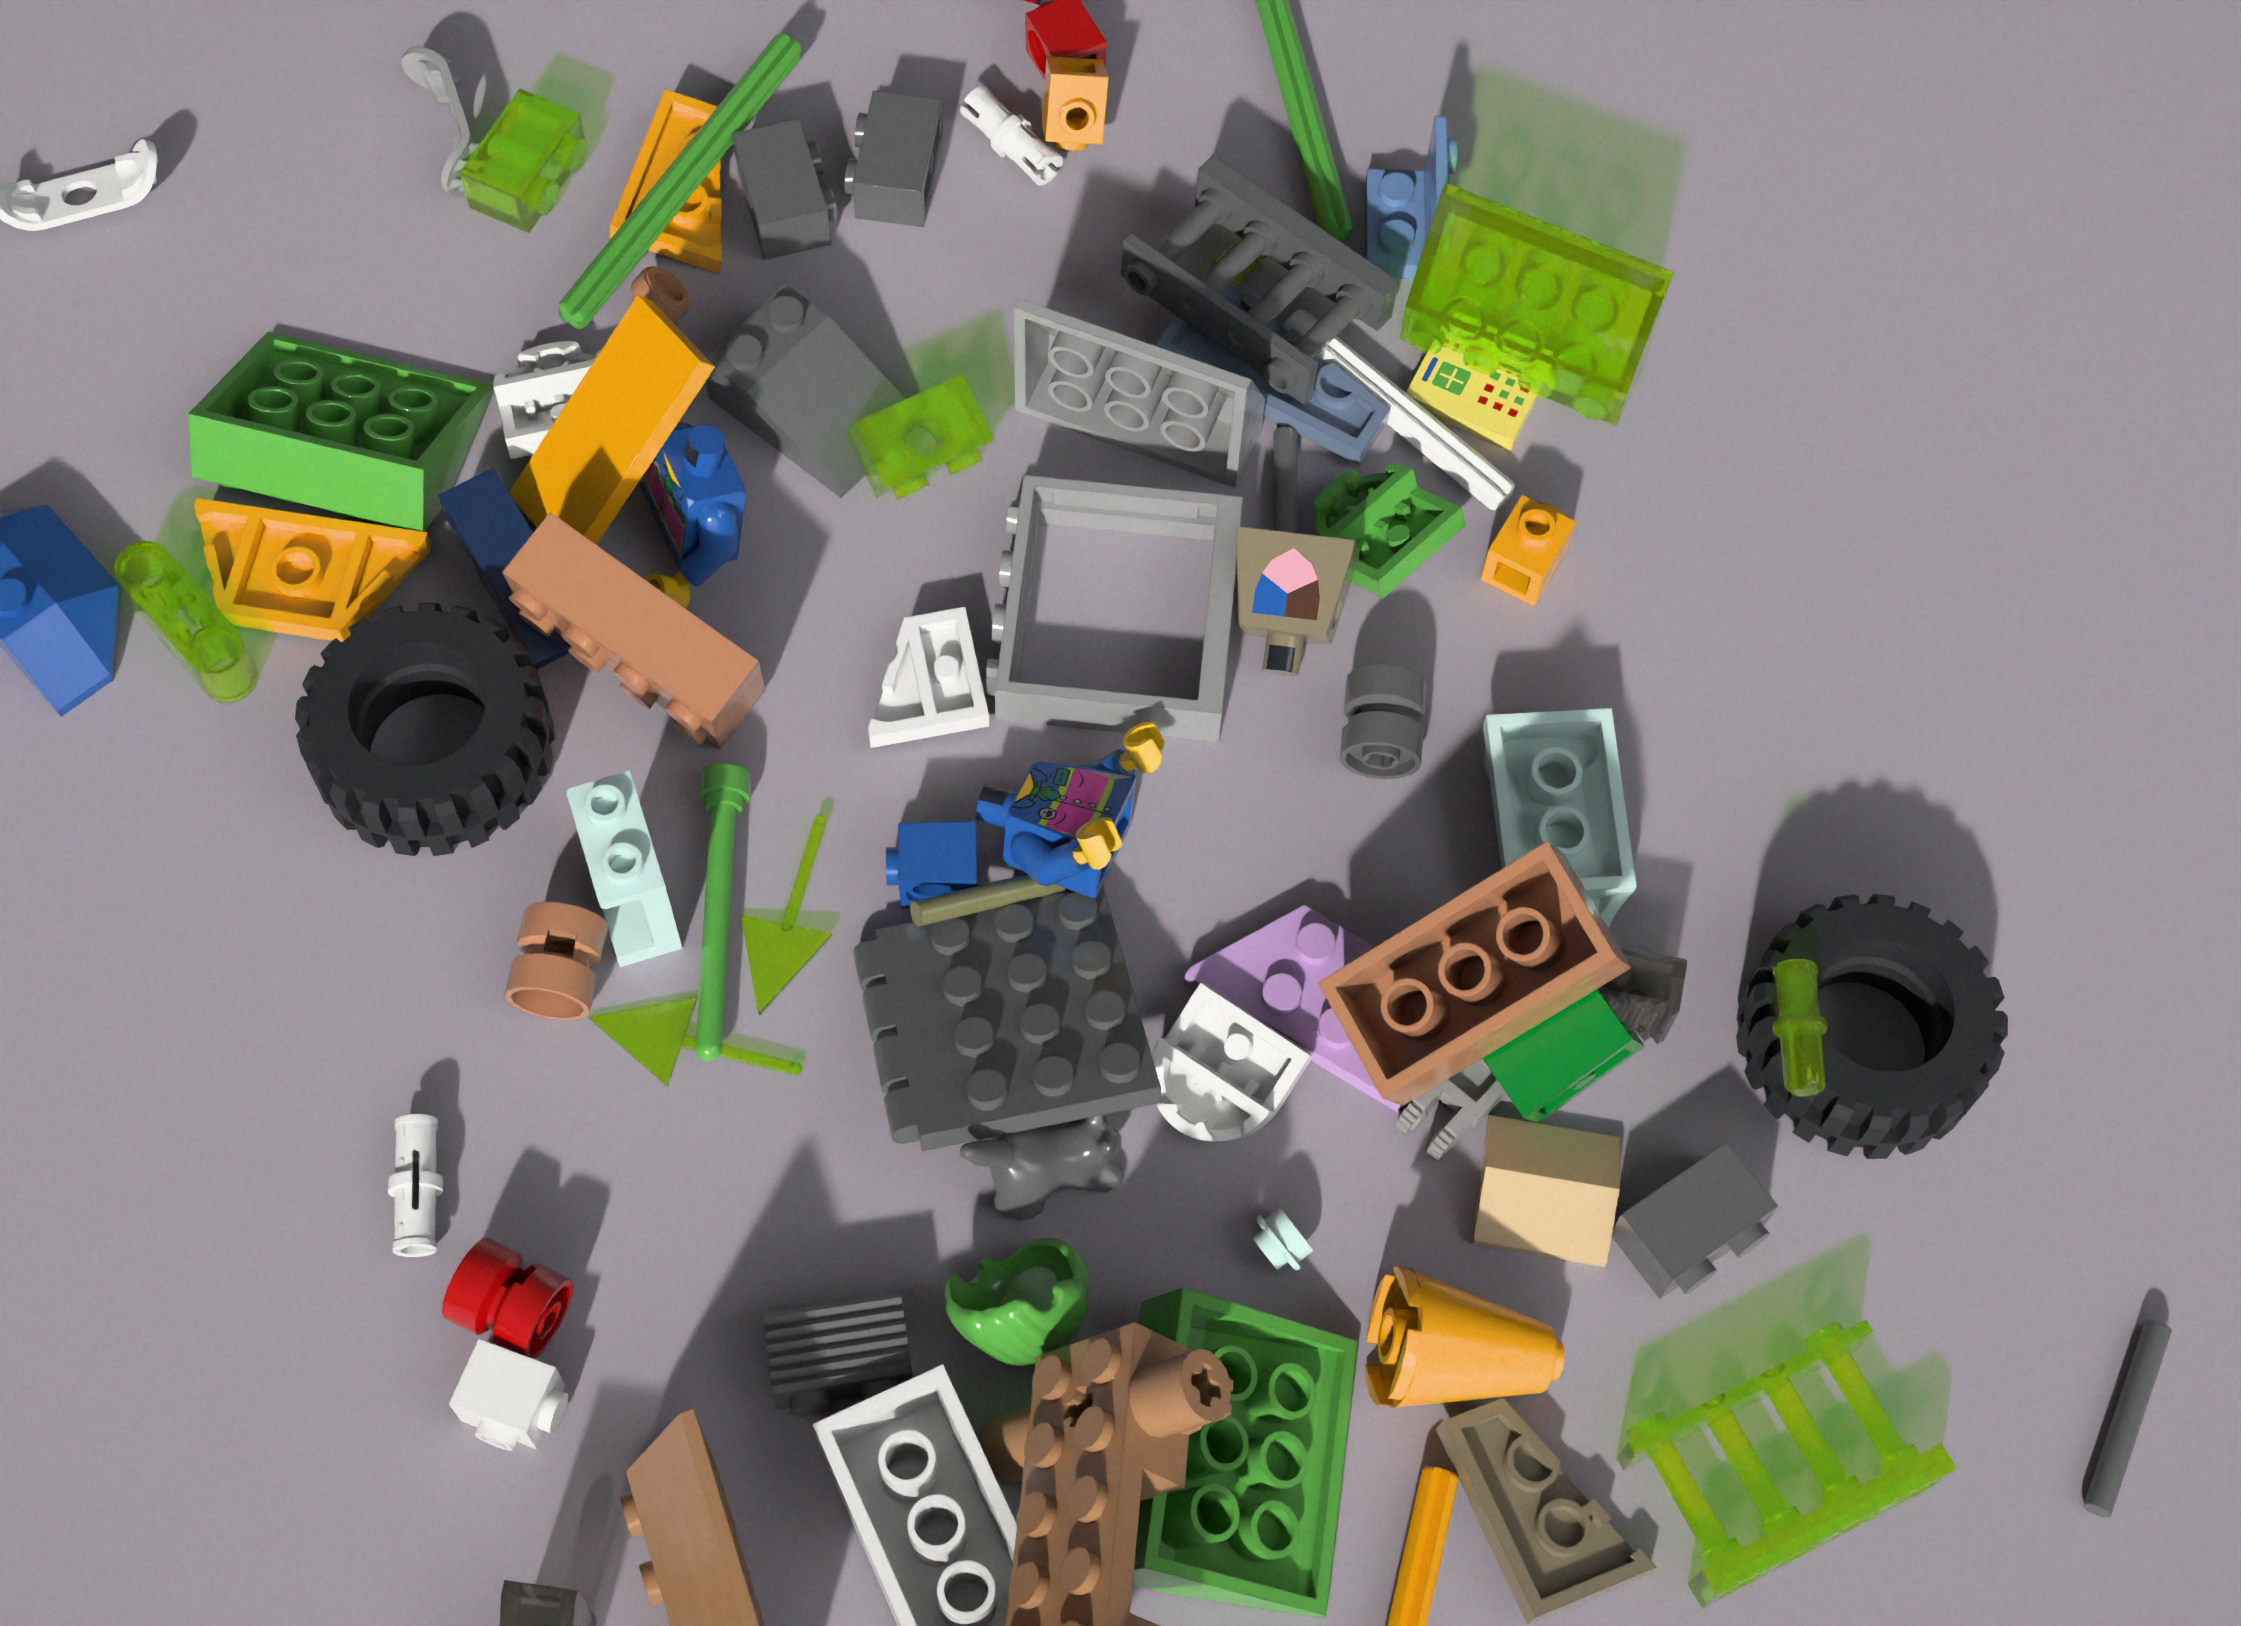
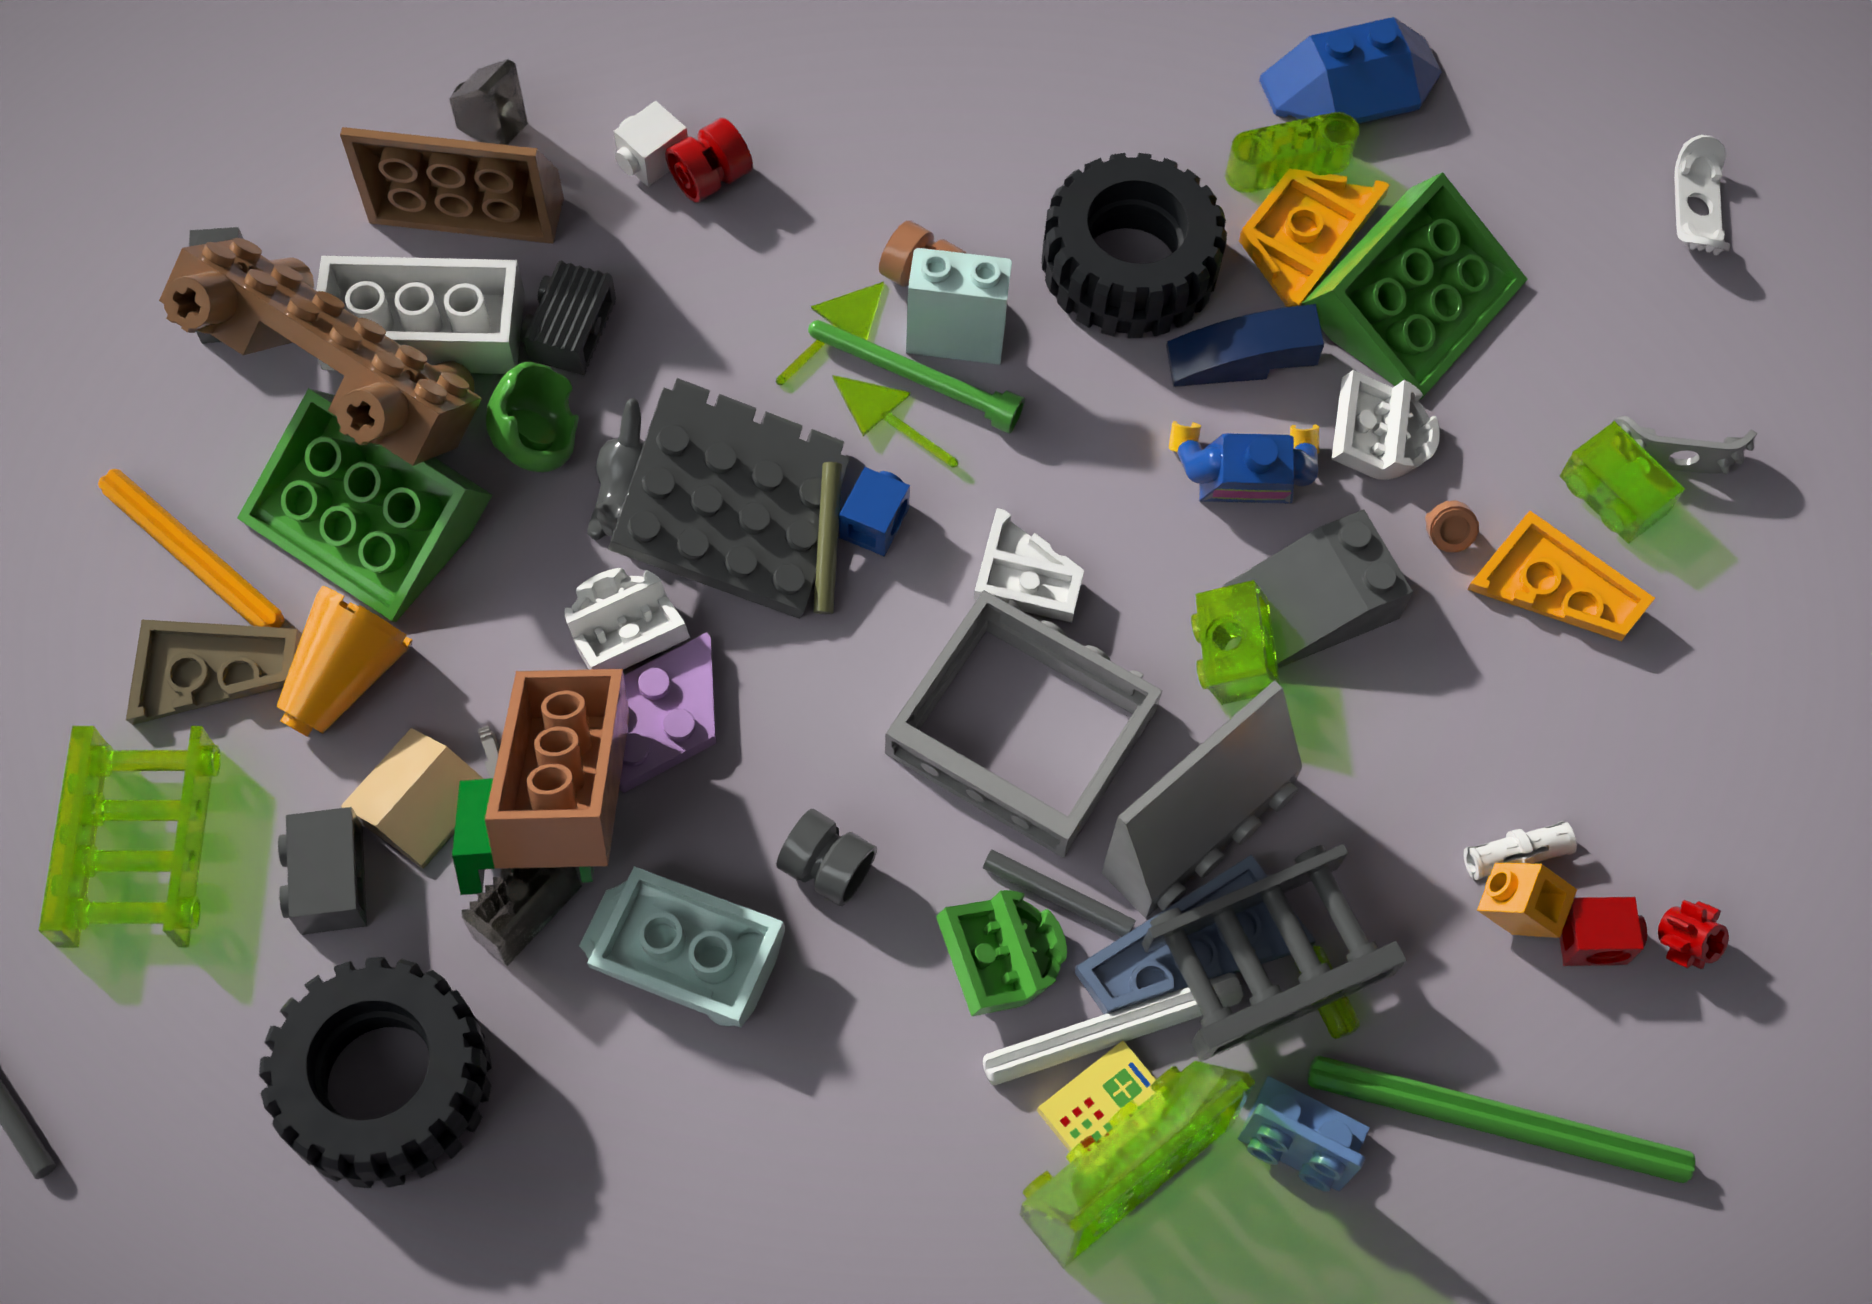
camera: 115 degrees right, 0 degrees up
white pin [388,1114,443,1257] -> none
nougat brick [502,512,766,749] -> none
light orange tile [509,295,715,545] -> none
bright green axle [559,33,802,329] -> none
dark grey brick [732,119,838,260] -> none
dark grey brick [844,90,943,227] -> none
torso [976,721,1165,899] -> none
dark tan torso [1236,526,1360,676] -> none
light aqua plate [1253,1207,1314,1271] -> none
light orange brick [1481,495,1577,607] -> none
clear neon green axle [1772,959,1828,1097] -> none

